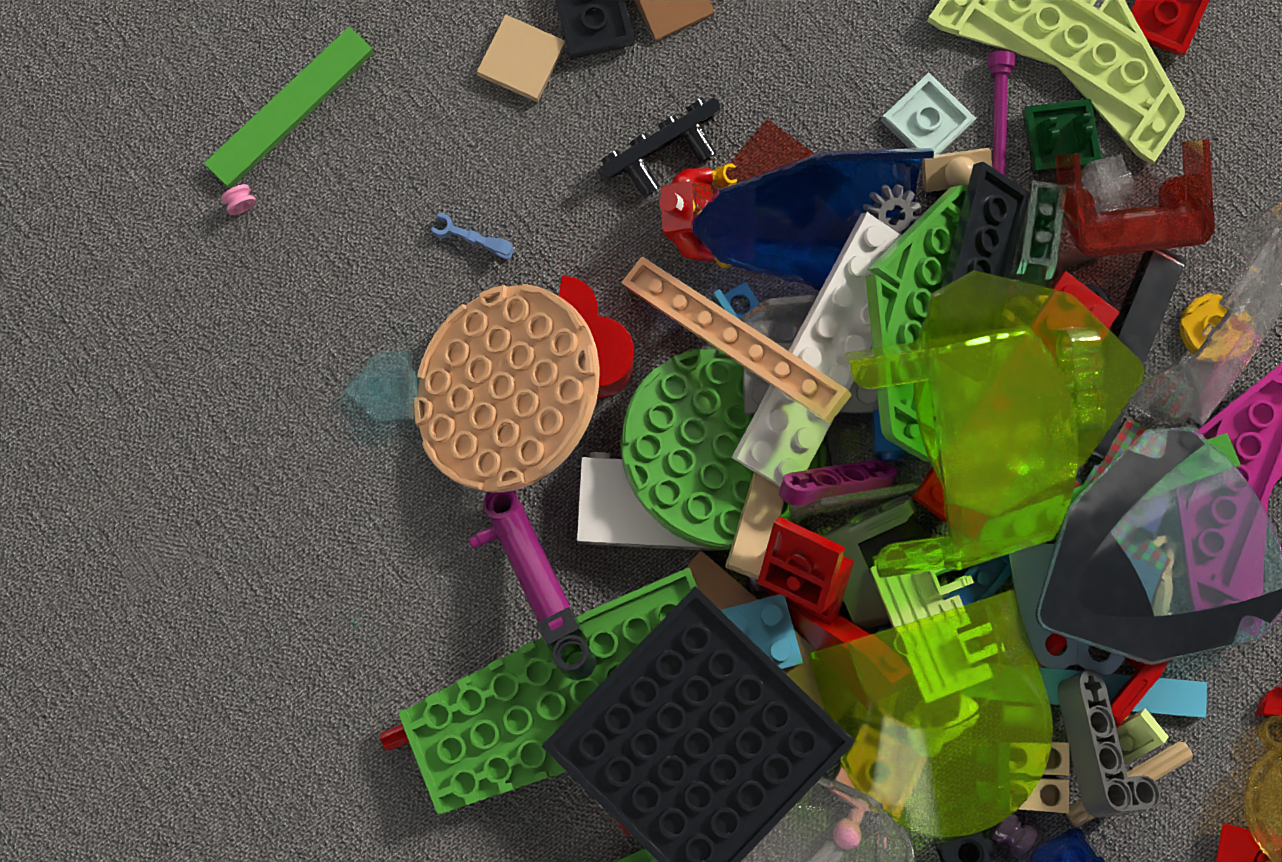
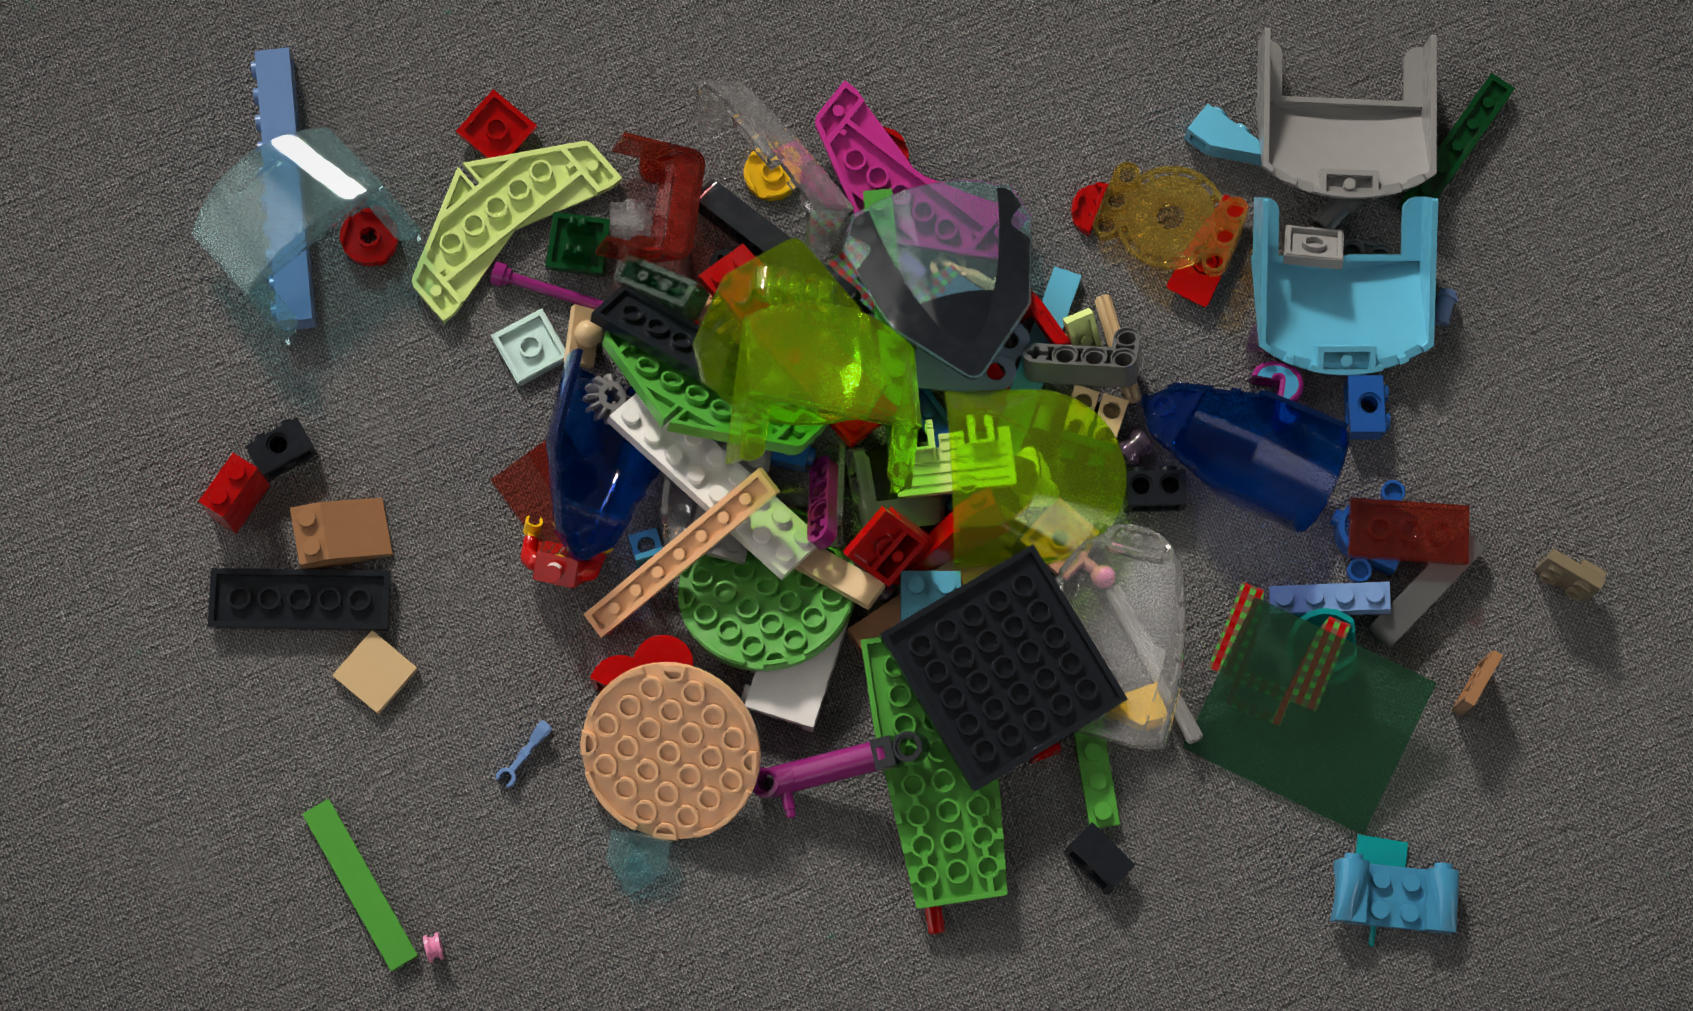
camera: 75 degrees left, 5 degrees down
black plate [598,97,722,198] -> none

